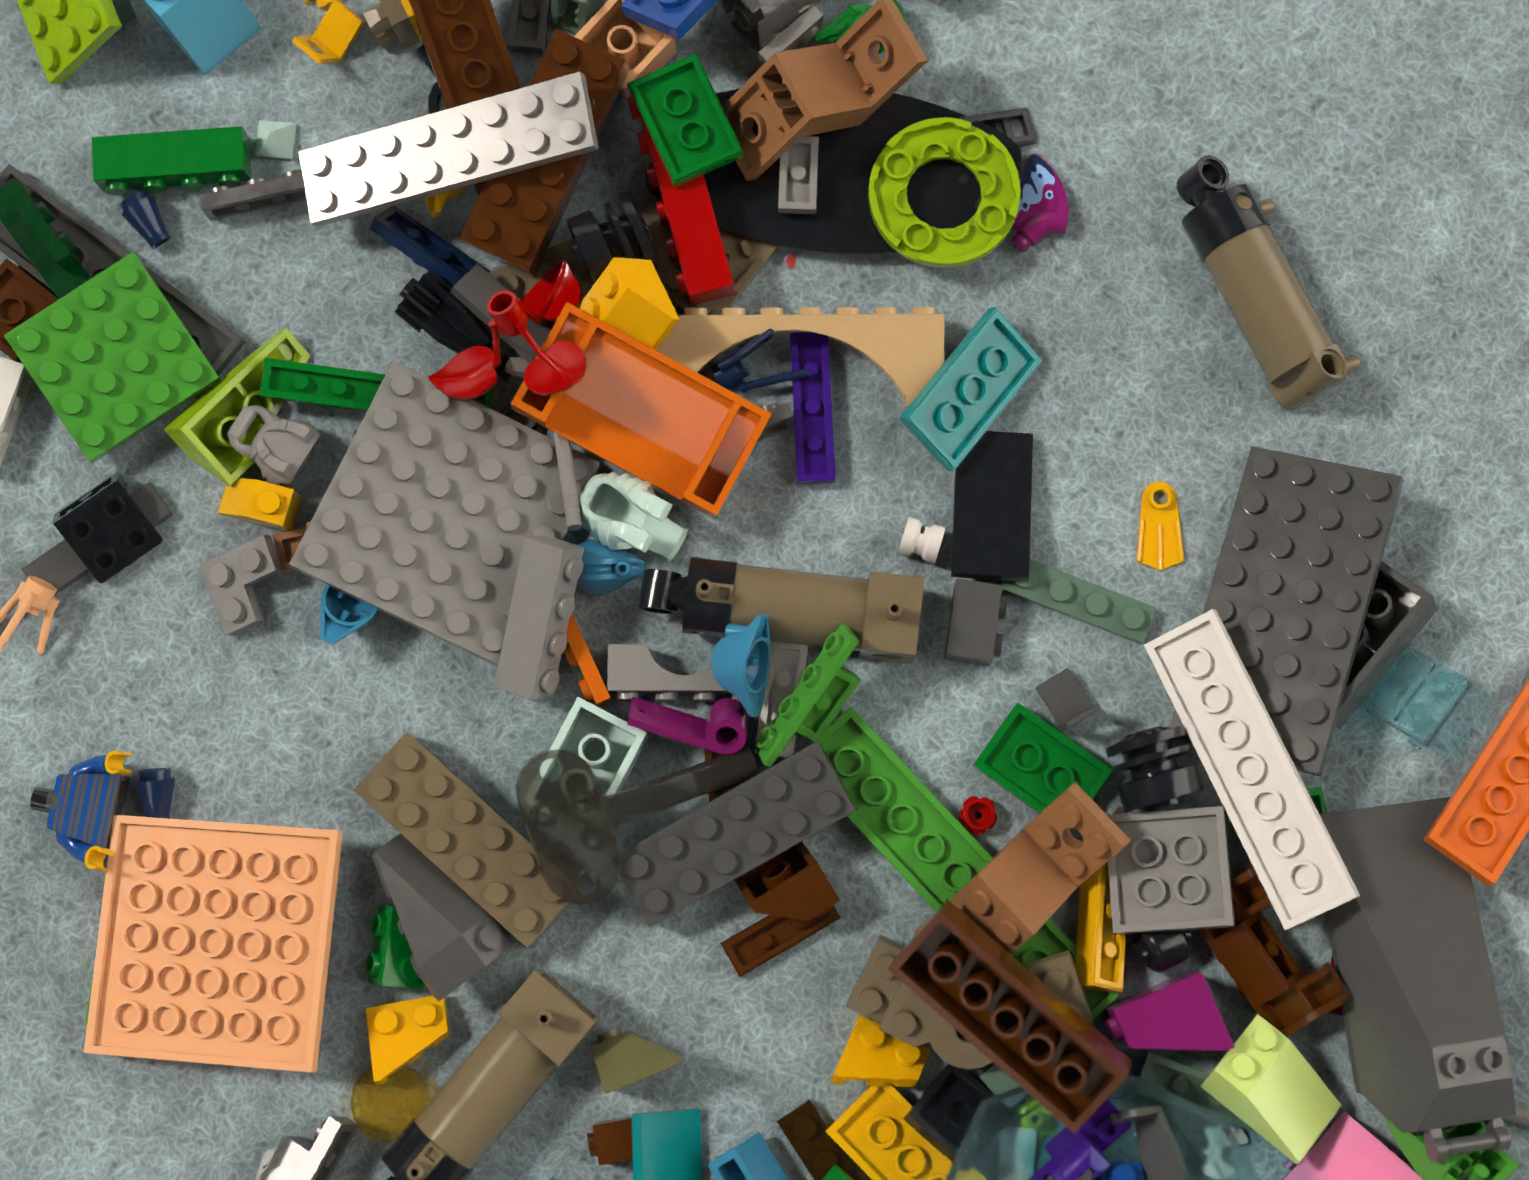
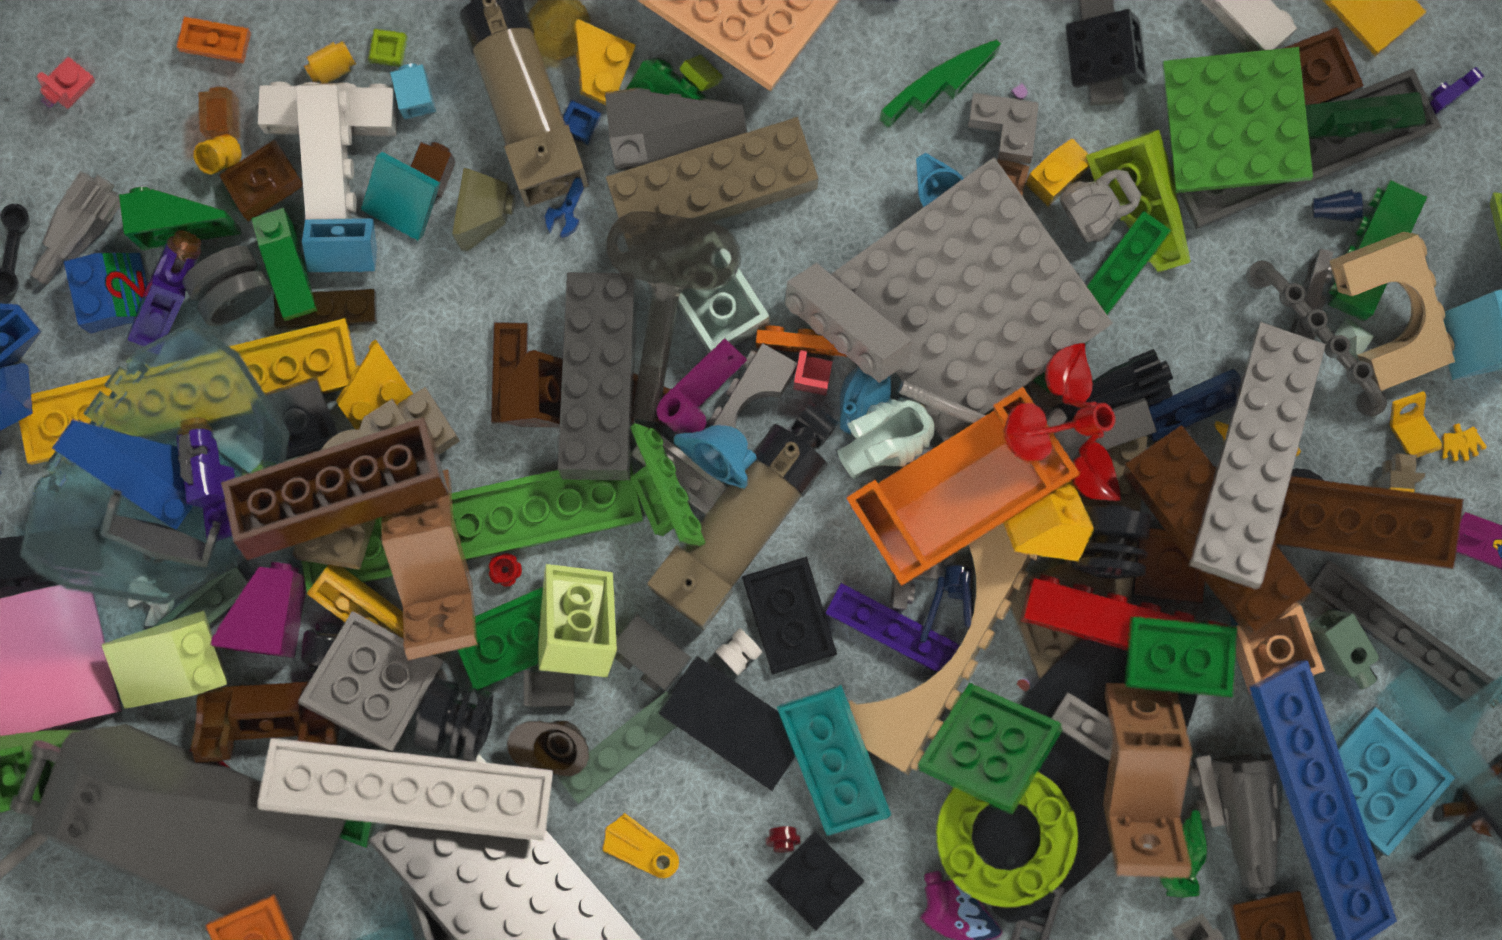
camera: 120 degrees right, 0 degrees up
none -> dark brown piece [507,720,589,776]
none -> yellowish green slope [538,564,617,677]
none -> blue bar [545,177,585,238]
none -> blue tile [563,100,601,145]
none -> lime tile [679,54,724,92]
none -> black tile [742,556,837,675]
none -> dark red plate [766,826,801,853]
none -> black plate [766,831,865,931]
none -> coral panel [793,350,833,396]
none -> green slope [879,39,1001,128]
none -> green plate [918,682,1063,814]
none -> lavender piece [1011,83,1027,100]
none -> reddish brown plate [1132,528,1205,604]
none -> dark grey bar [1246,260,1387,417]
none -> tan arch [1329,232,1455,391]

